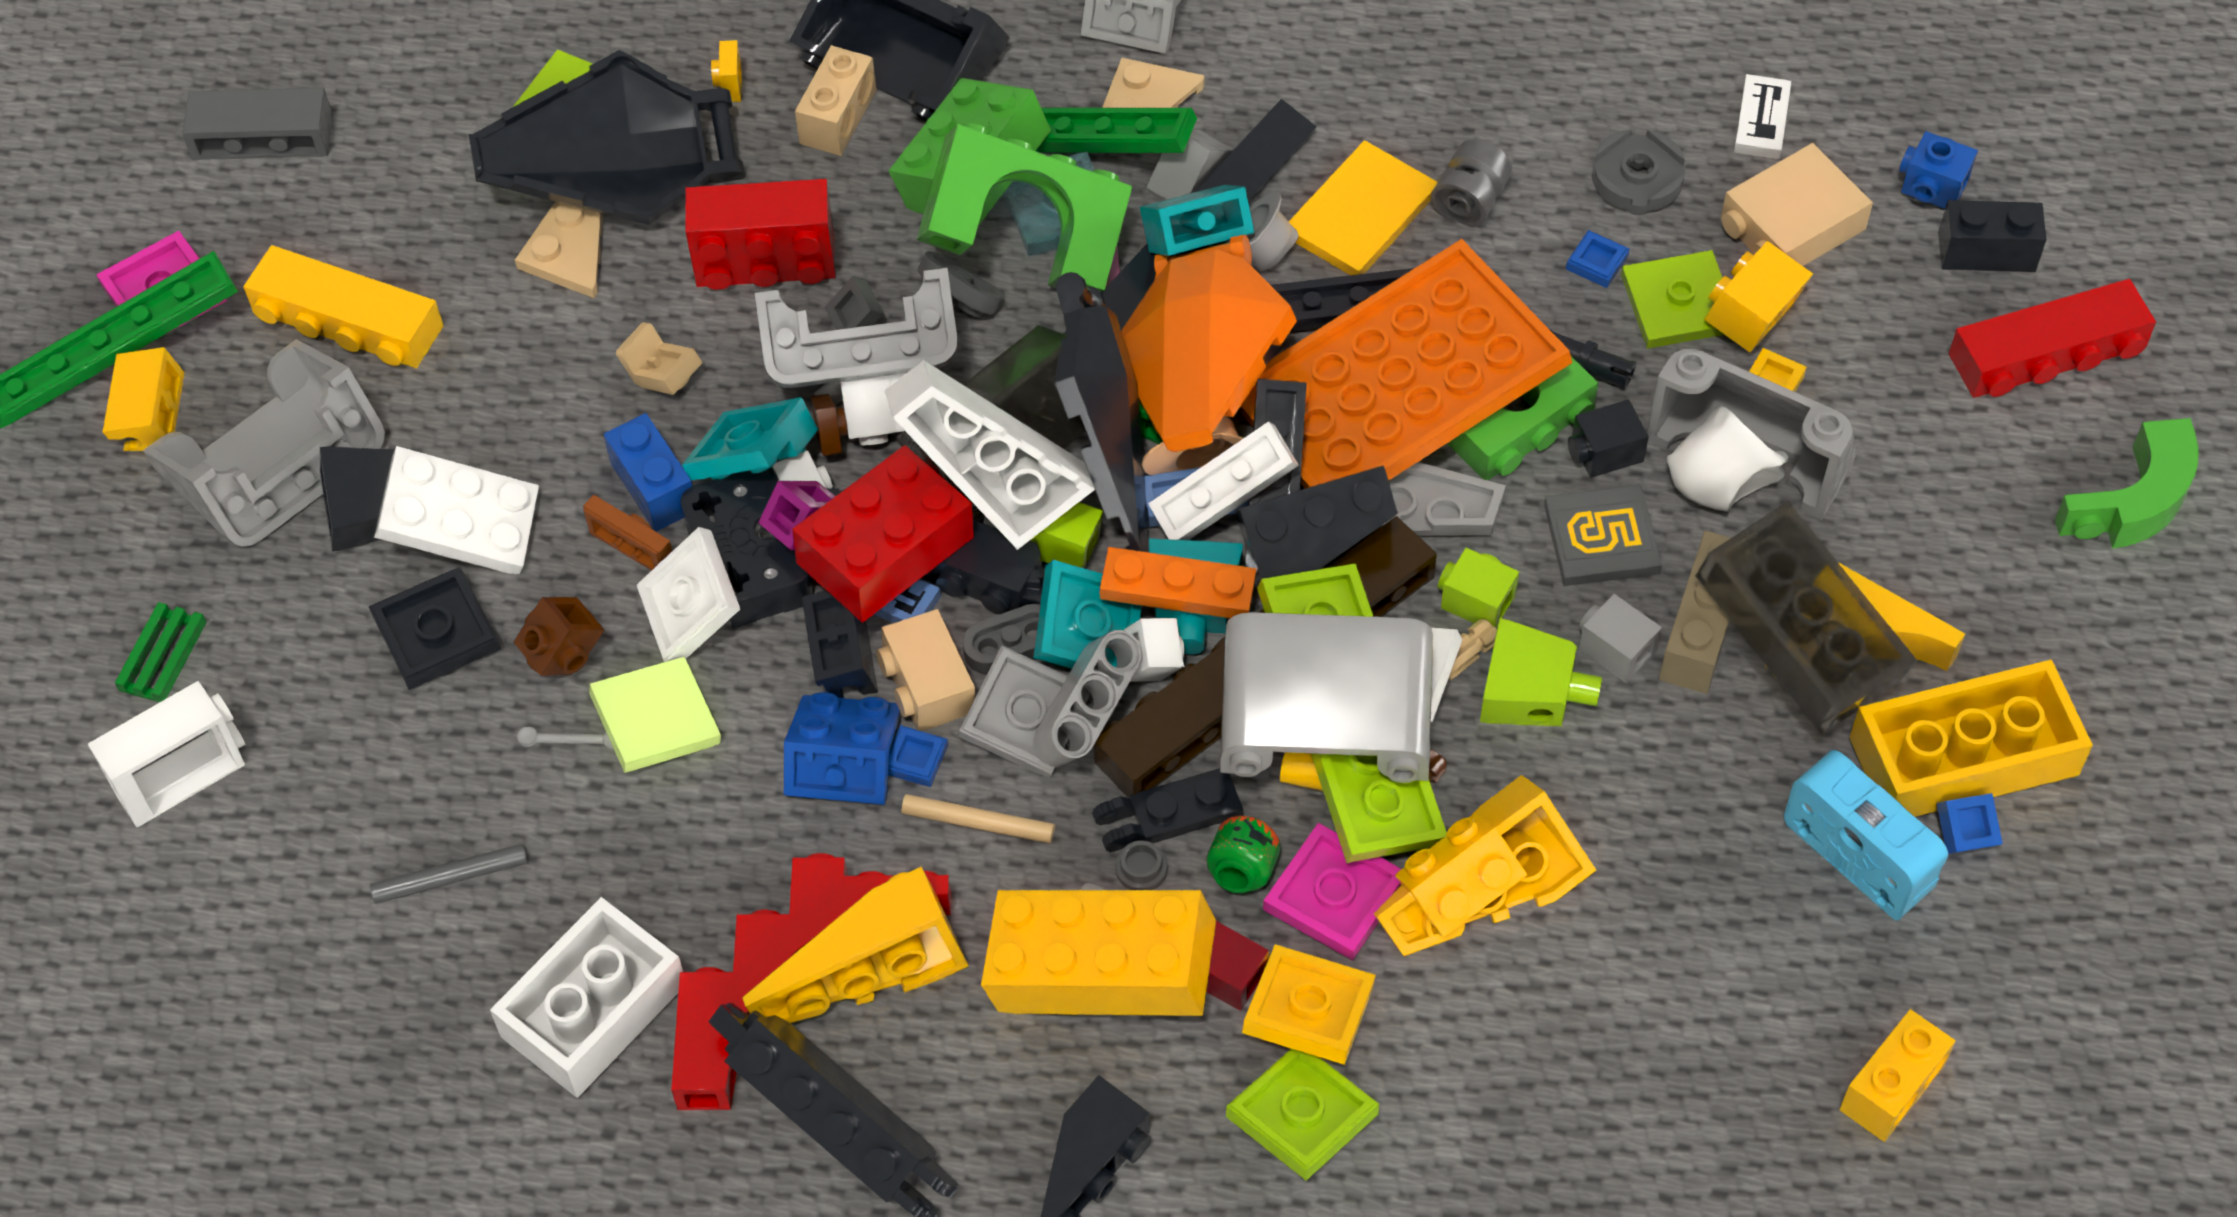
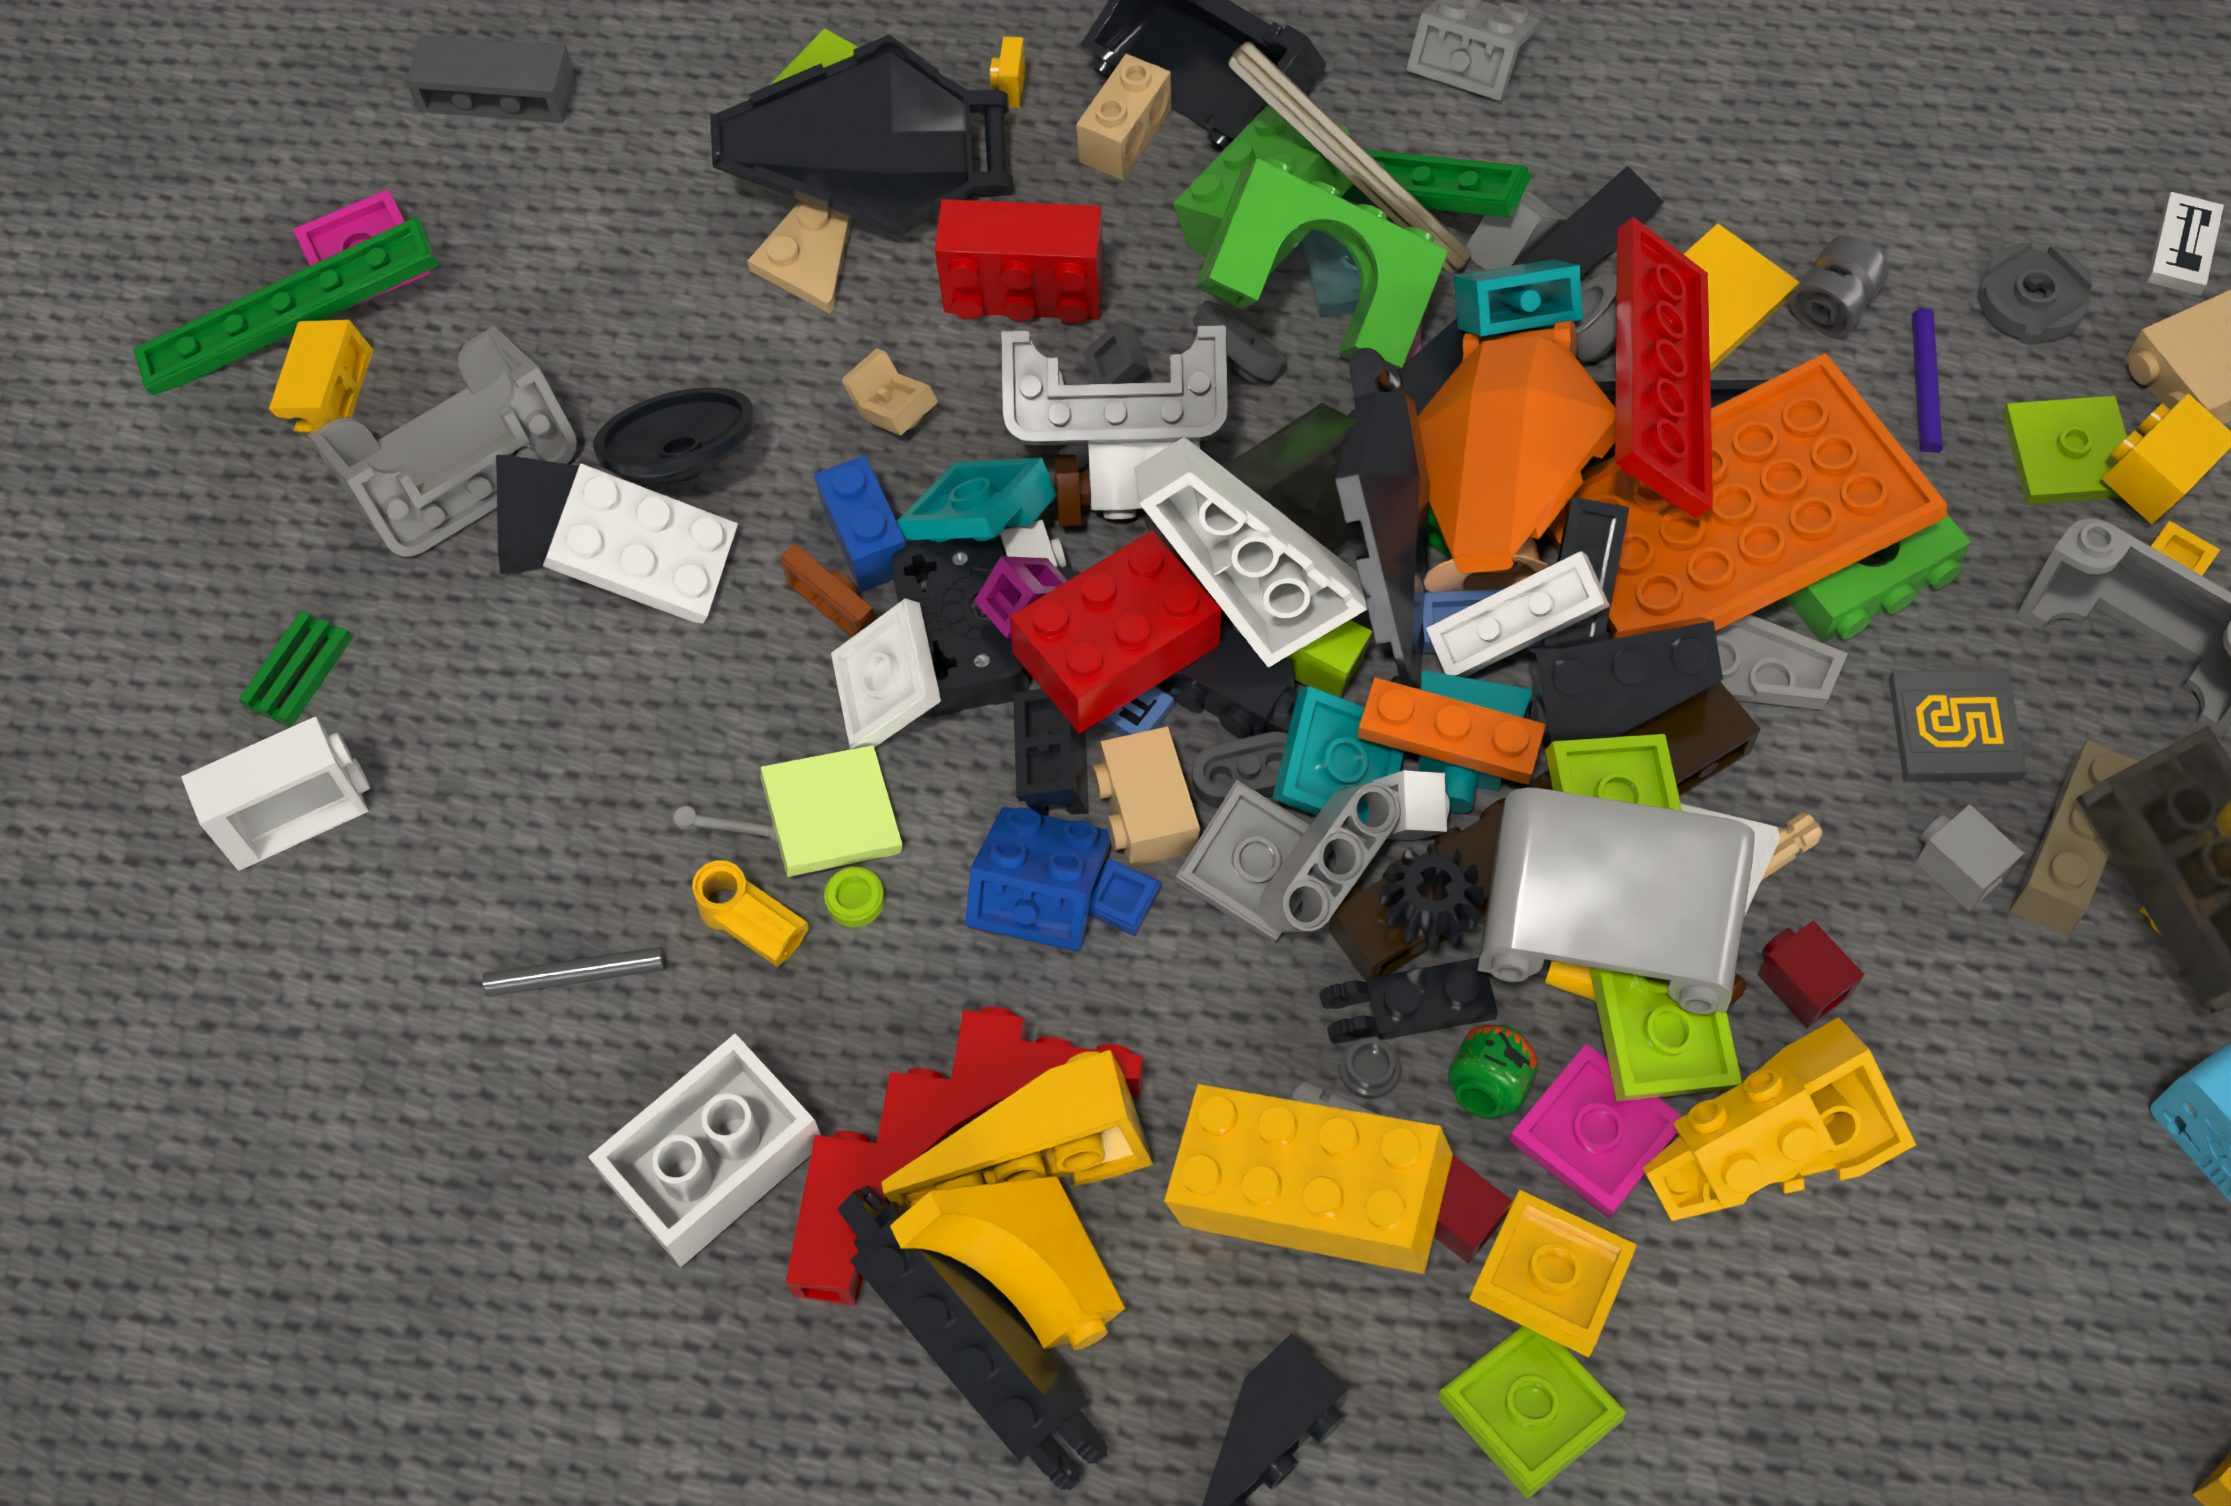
camera: 10 degrees right, 5 degrees up
yellow brick [243,245,444,369] -> none
black plate [368,567,501,690] -> none
reddish brown brick [513,597,604,676] -> none
tan bar [901,794,1055,844] -> none
tan wing [1102,58,1205,108] -> none
lime brick [1437,548,1520,629] -> none
lime torso [1480,618,1602,726] -> none
black pin [1548,328,1637,390] -> none
blue tile [1566,230,1630,288] -> none
black brick [1568,399,1649,478] -> none
white piece [1666,406,1789,512] -> none
none -> black dish [593,387,756,482]
none -> yellow piece [692,860,809,967]
none -> lime tile [824,867,885,927]
none -> yellow arch [890,1176,1125,1350]
none -> dark tan axle [1228,42,1471,274]
none -> black gear [1379,842,1485,950]
none -> red plate [1615,217,1713,519]
none -> dark red brick [1757,920,1865,1029]
none -> dark purple bar [1912,309,1943,453]

